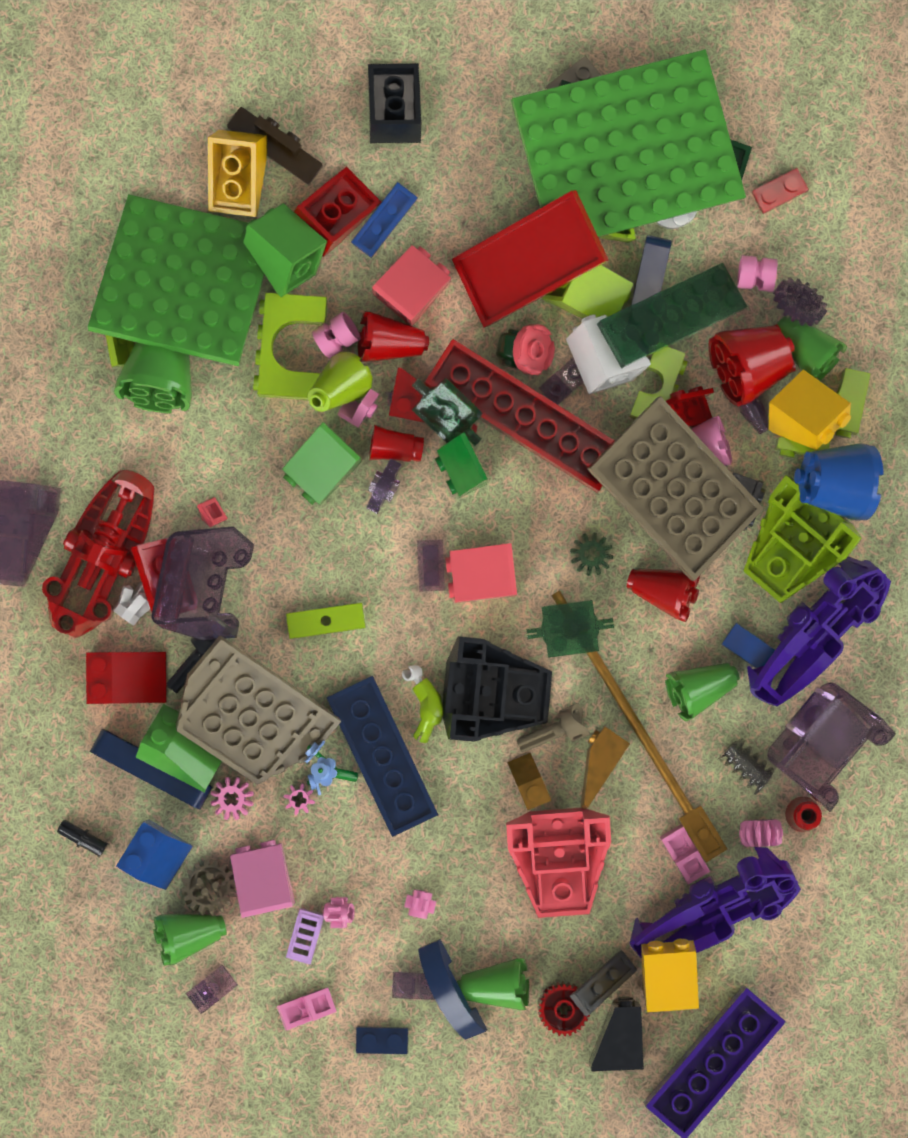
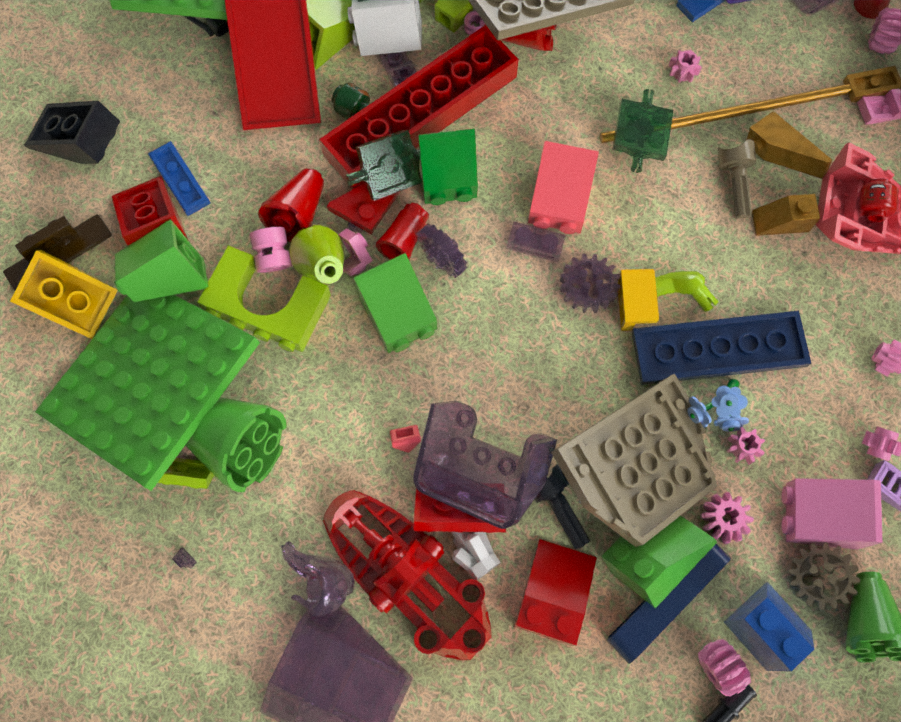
camera: 70 degrees left, 15 degrees down
lime tile [286,603,366,639] -> none
coral slope [372,245,451,326] -> none
black wedge [442,636,552,742] -> none
coral tile [513,324,555,375] -> none
clear green gear [570,533,613,576] -> none
red cone [626,568,700,622] -> none
bright green cone [665,663,740,721] -> none
clear smoke piece [718,738,775,795] -> none
none -> piece [172,547,197,569]
none -> piece [281,541,355,618]
none -> gear [559,253,620,313]
none -> yellow panel [617,269,659,331]
none -> bright pink gear [668,50,702,83]
none -> bright pink gear [698,639,751,697]
none -> red head [858,178,899,222]

